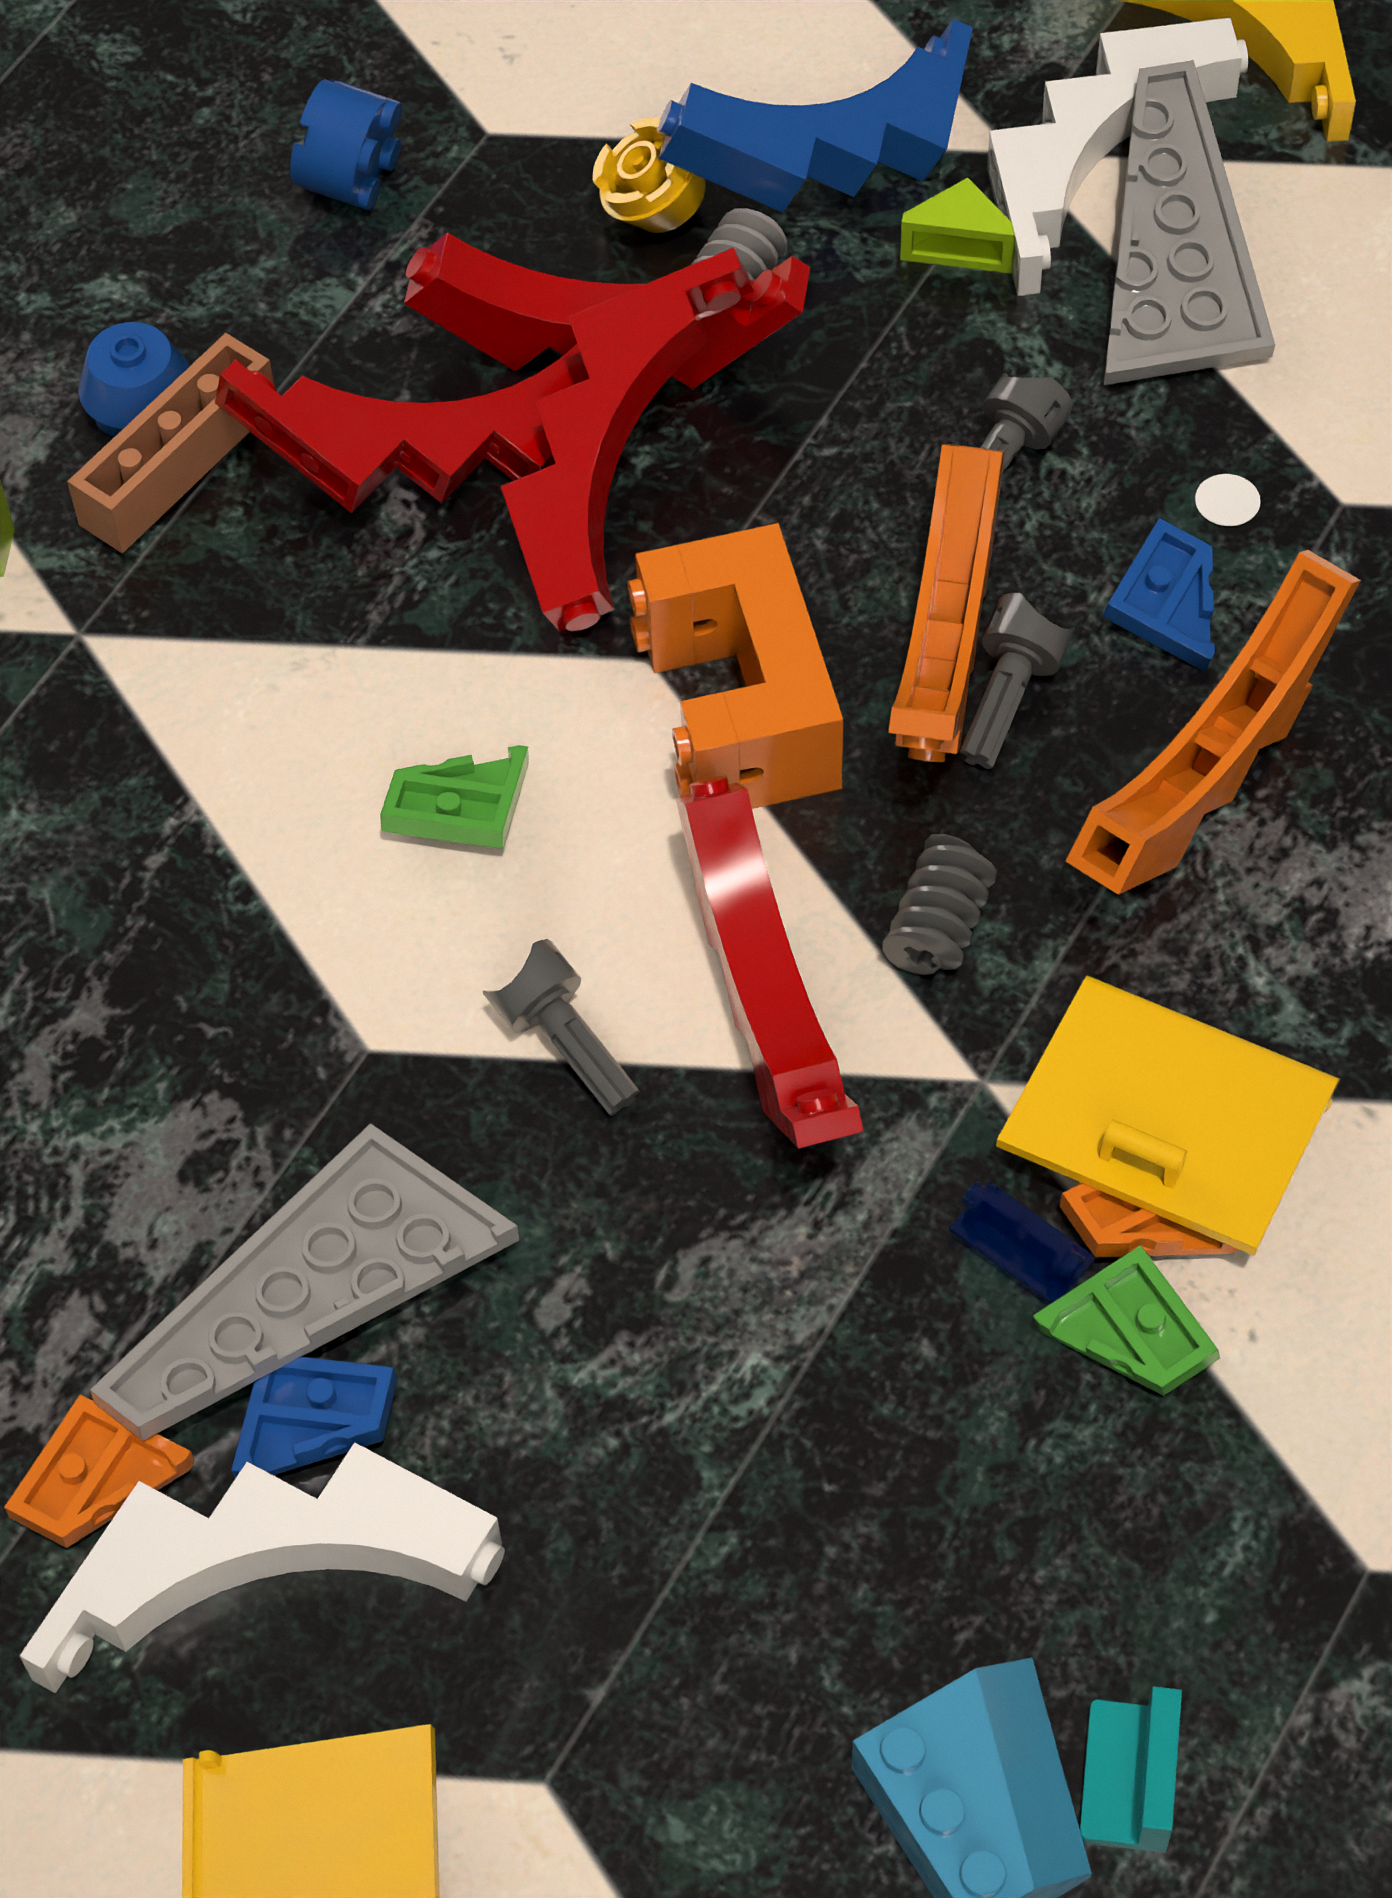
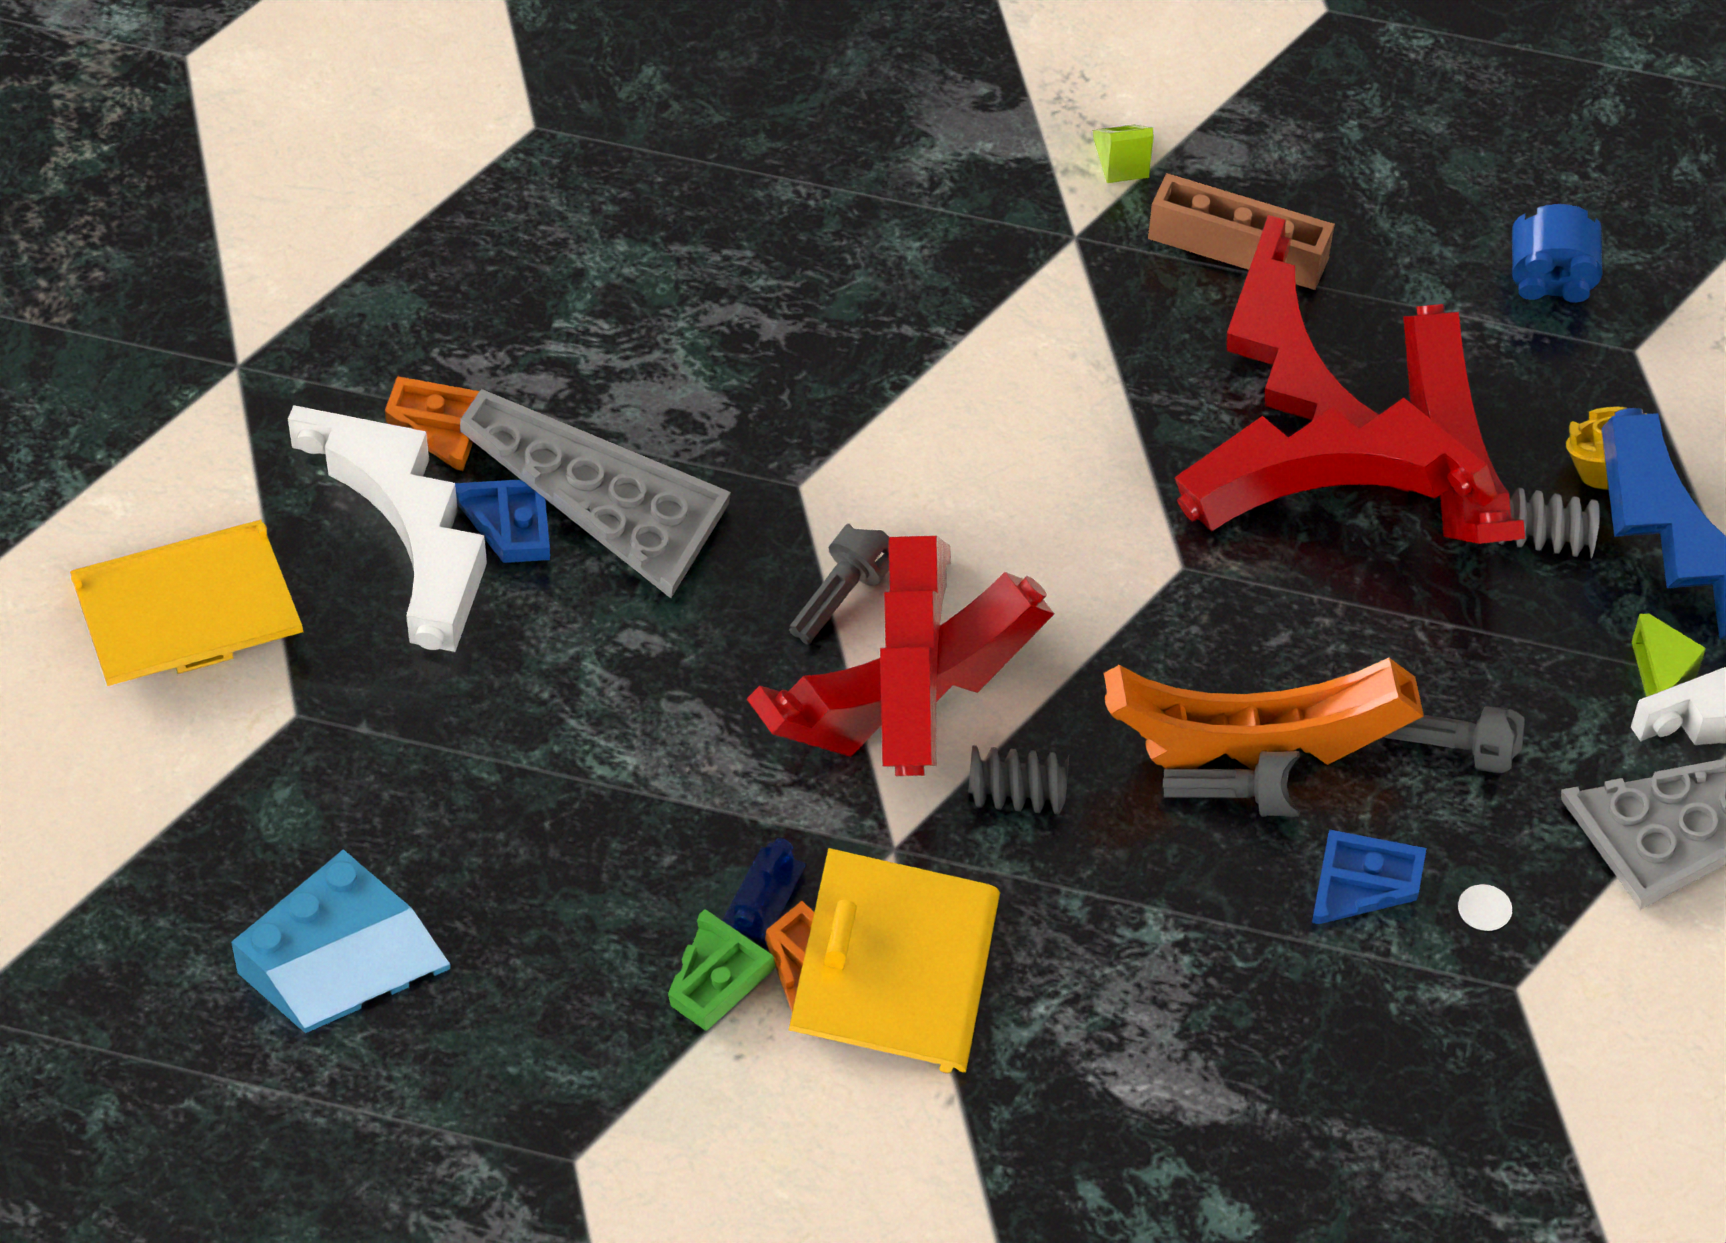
camera: 70 degrees right, 5 degrees down
blue cone [78,322,190,437] -> none
bright green wing [380,745,529,849] -> none
orange piece [627,523,843,809] -> none
orange arch [1065,550,1361,895] -> none
teal panel [1080,1686,1182,1853] -> none
none -> red arch [880,536,951,776]

